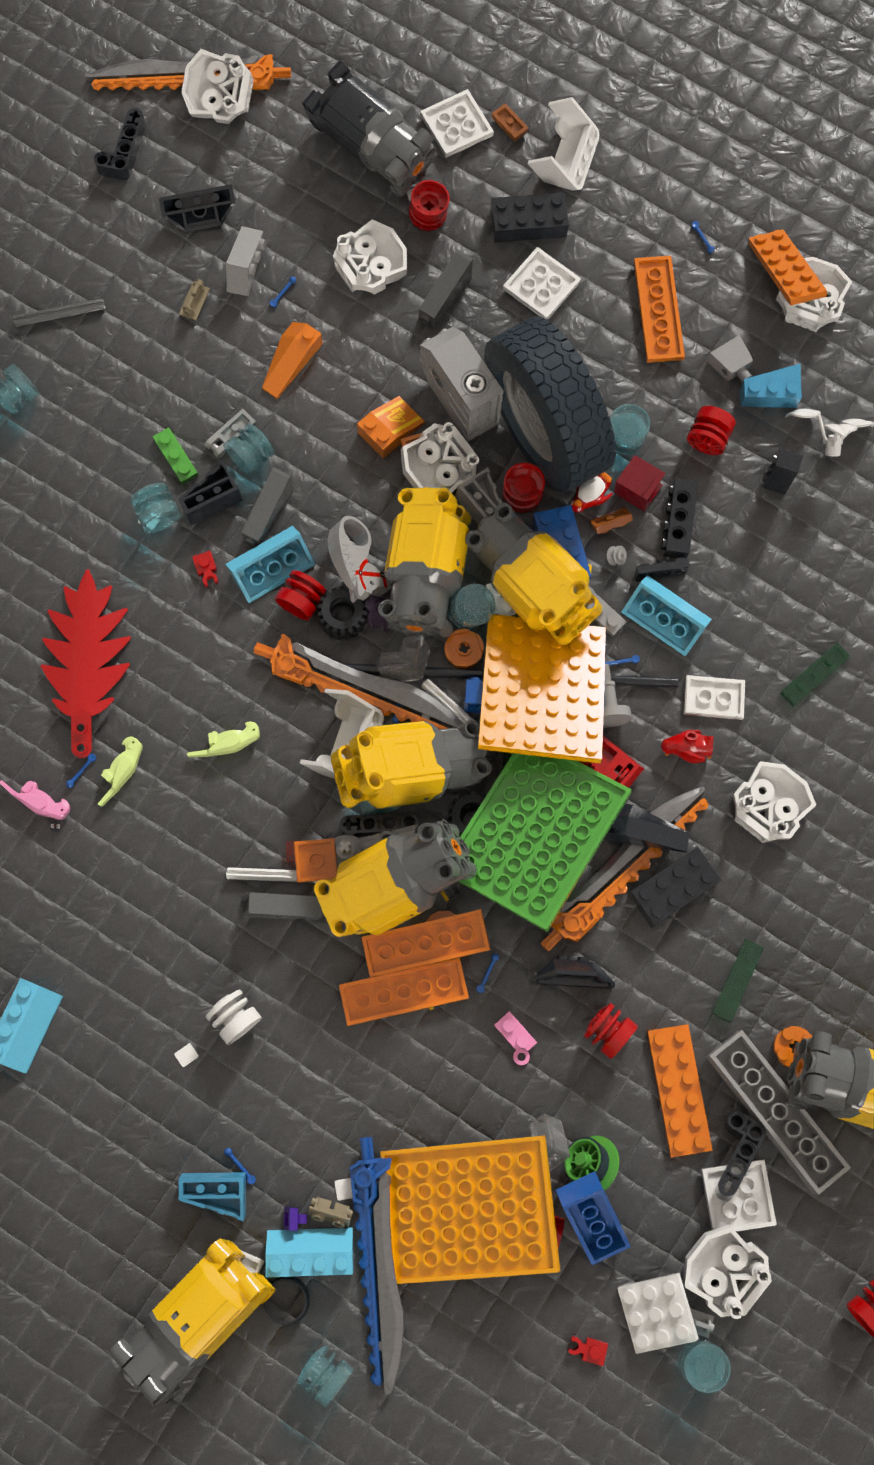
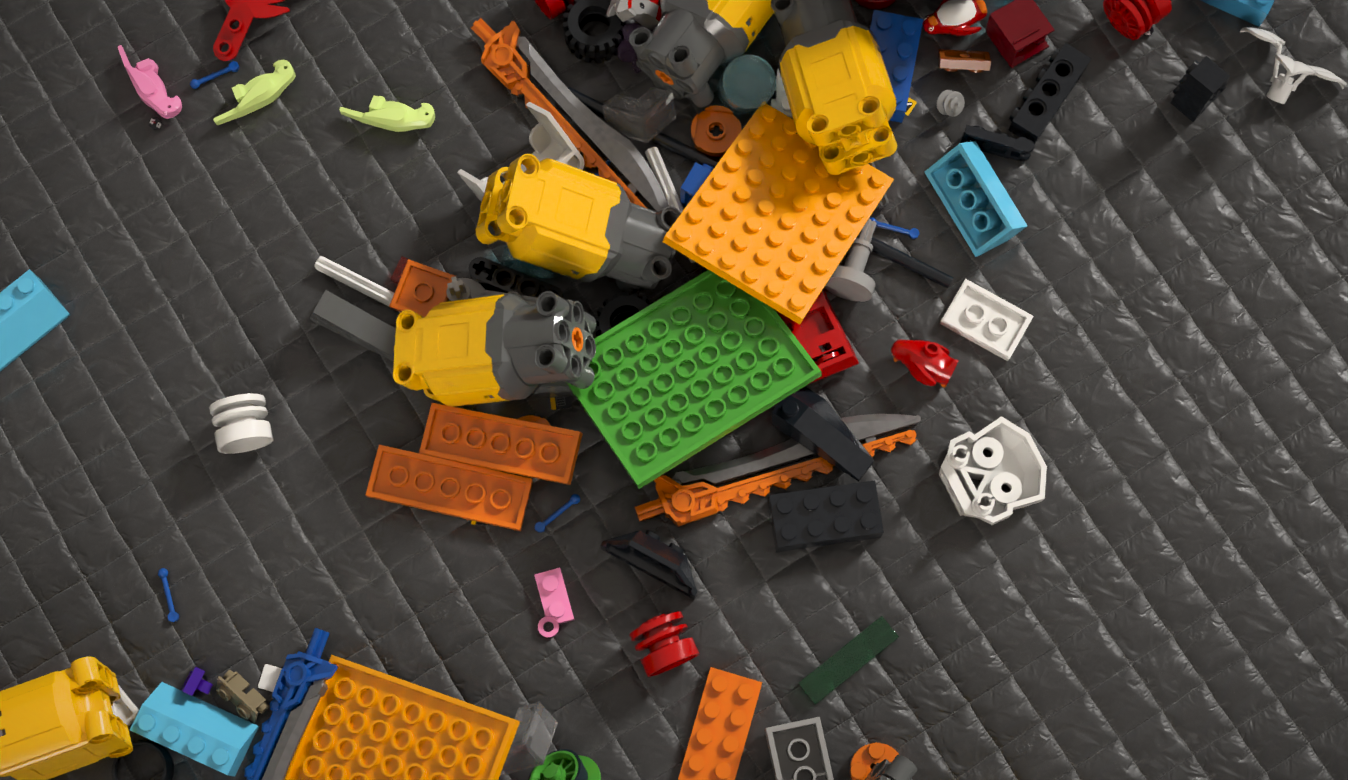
camera: 30 degrees right, 0 degrees up
white sticker [174,1043,198,1067] -> none
dark azure wedge [179,1172,246,1221] -> none
light grey plate [588,586,627,637] -> none
clear green tile [780,642,851,707] -> none

